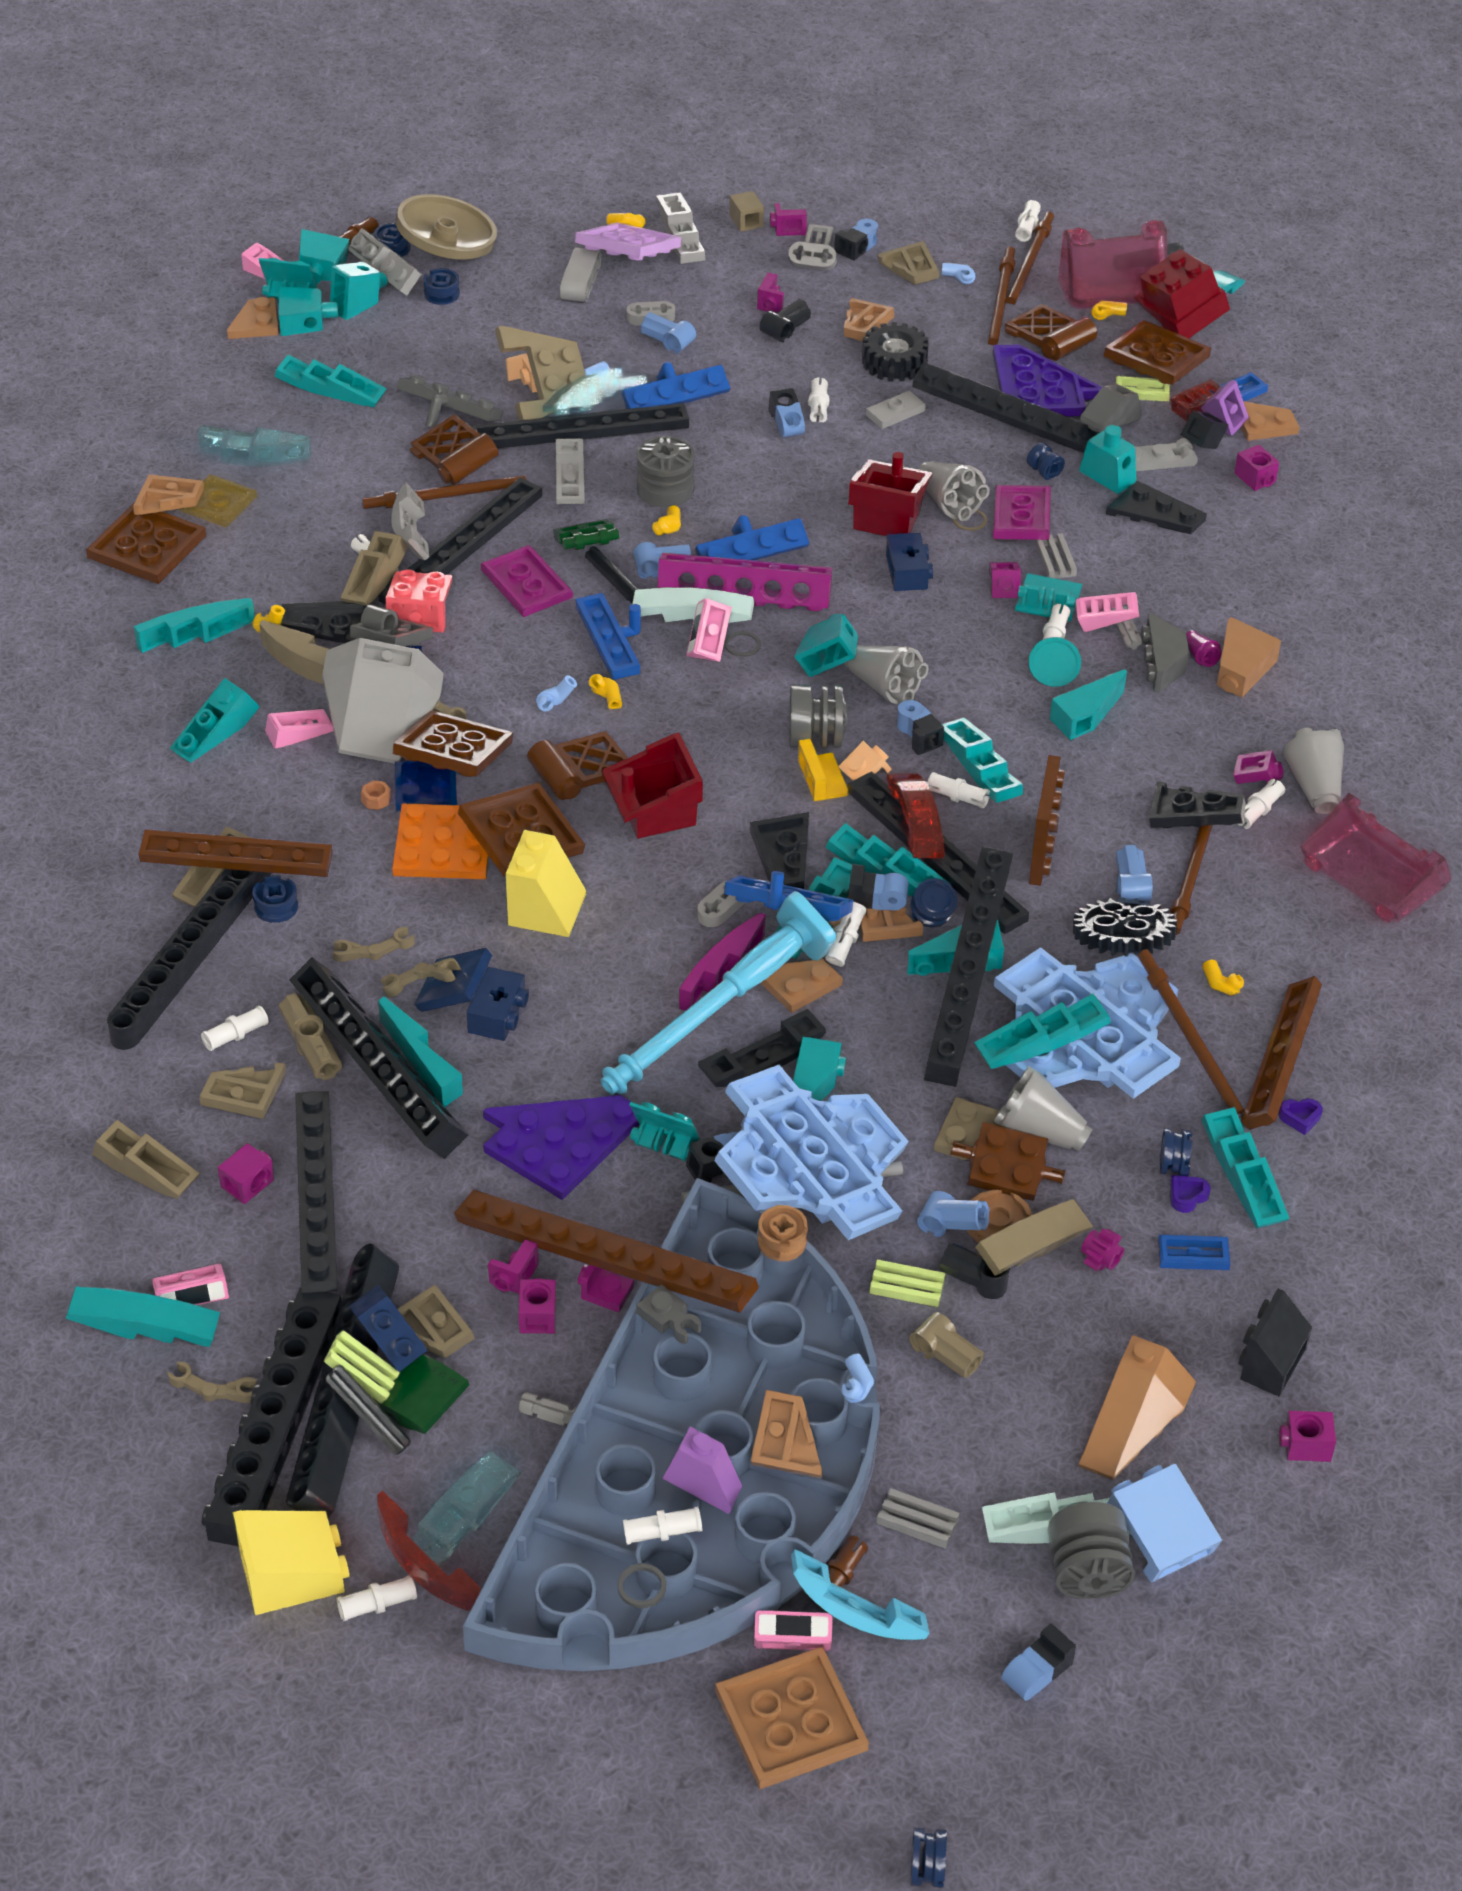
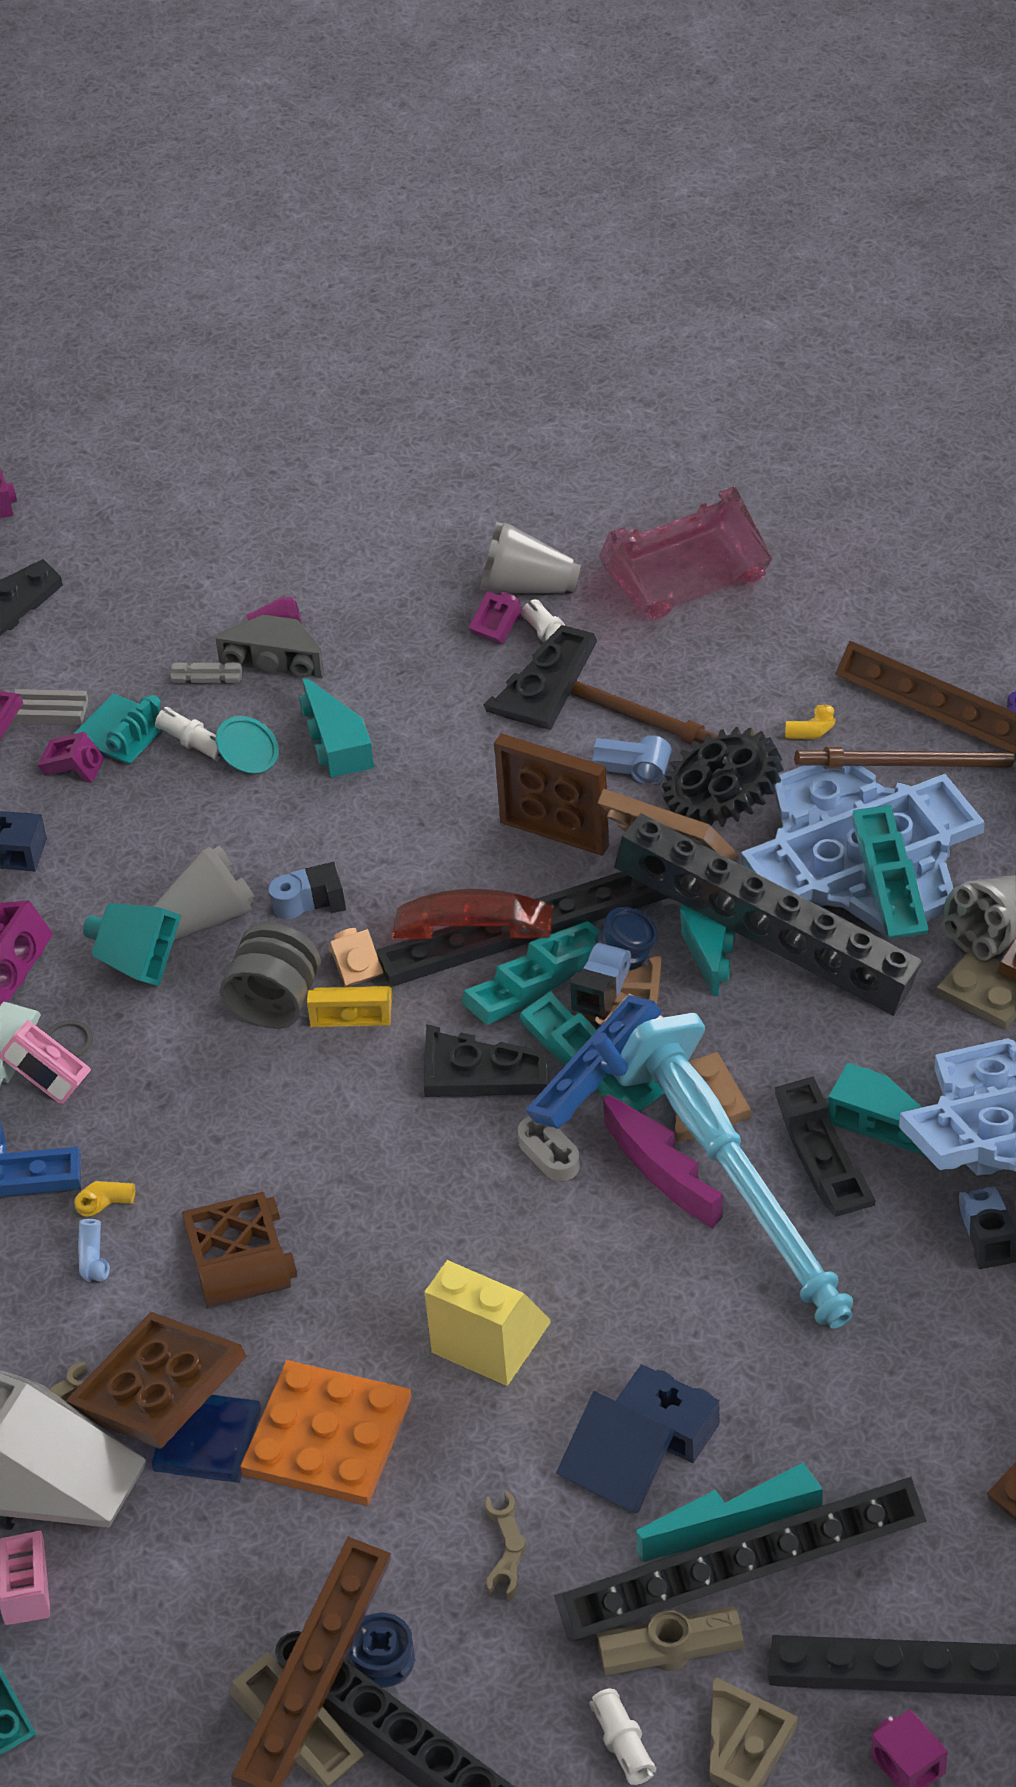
camera: 70 degrees left, 0 degrees up
nougat tile [361,781,391,810] -> none
dark tan piece [381,958,461,997] -> none
reddish brown plate [458,782,585,877] -> none
dark purple wing [483,1095,640,1200] -> none
dark red piece [602,732,703,839] -> none
teal hinge [629,1102,701,1162] -> none
white pin [927,772,990,808] -> none
teal slope [942,717,1023,803] -> none
bright pink slope [1076,592,1139,632] -> none
medium nougat slope [1217,617,1281,698] -> none
none -> medium nougat plate [598,789,738,862]

